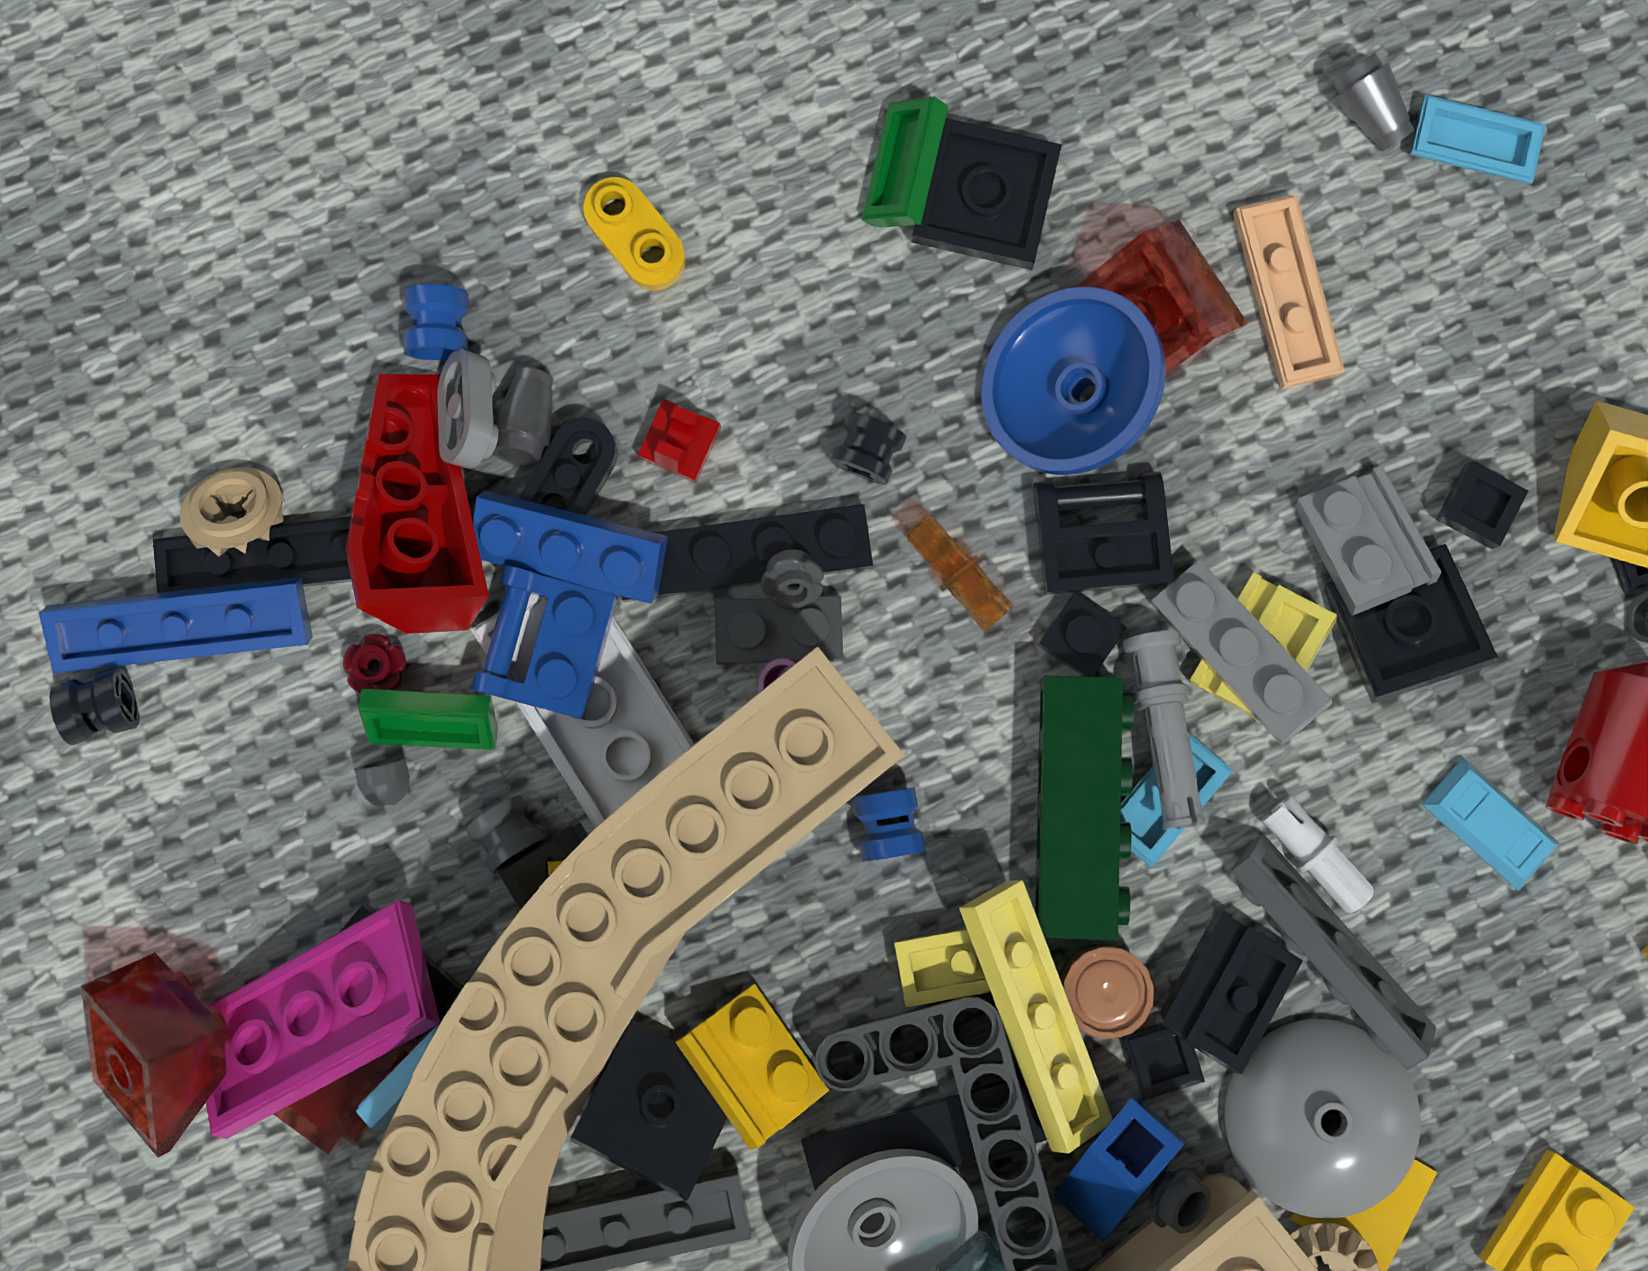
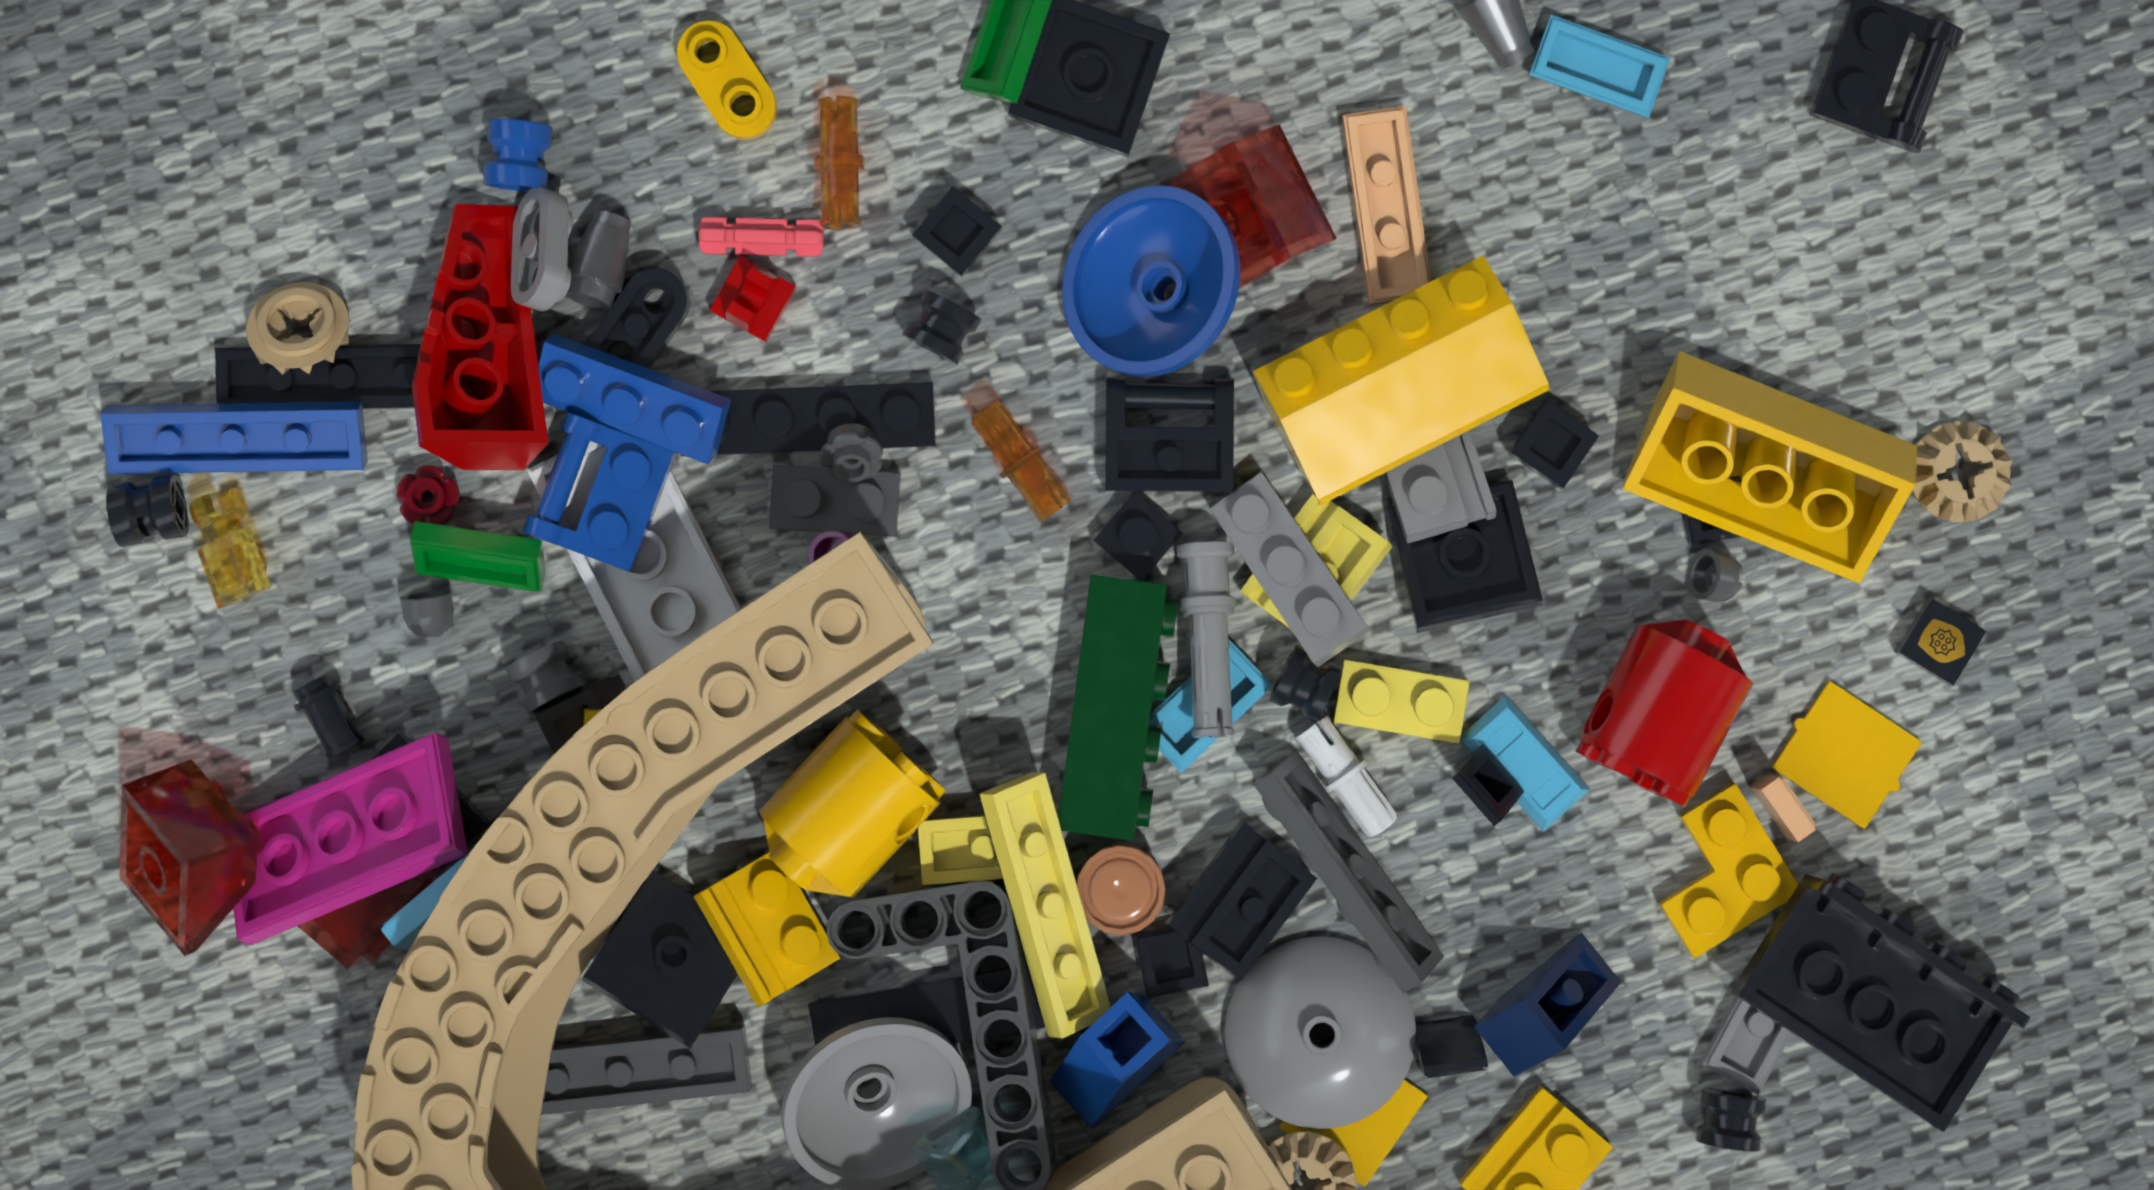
camera: 10 degrees right, 5 degrees up
blue wheel [852,787,925,862] -> none
dark grey plate [1149,1167,1211,1234] -> none
none -> clear yellow plate [189,487,271,609]
none -> black pin [293,674,365,760]
none -> coral axle [699,216,824,257]
none -> yellow cylinder [759,710,947,898]
none -> clear orange pin [814,96,865,230]
none -> black plate [912,186,1002,278]
none -> yellow slope [1253,255,1550,505]
none -> black wheel [1269,645,1343,723]
none -> light yellow plate [1332,659,1470,744]
none -> black slope [1415,1015,1488,1078]
none -> black slope [1451,744,1524,826]
none -> dark blue slope [1474,933,1621,1077]

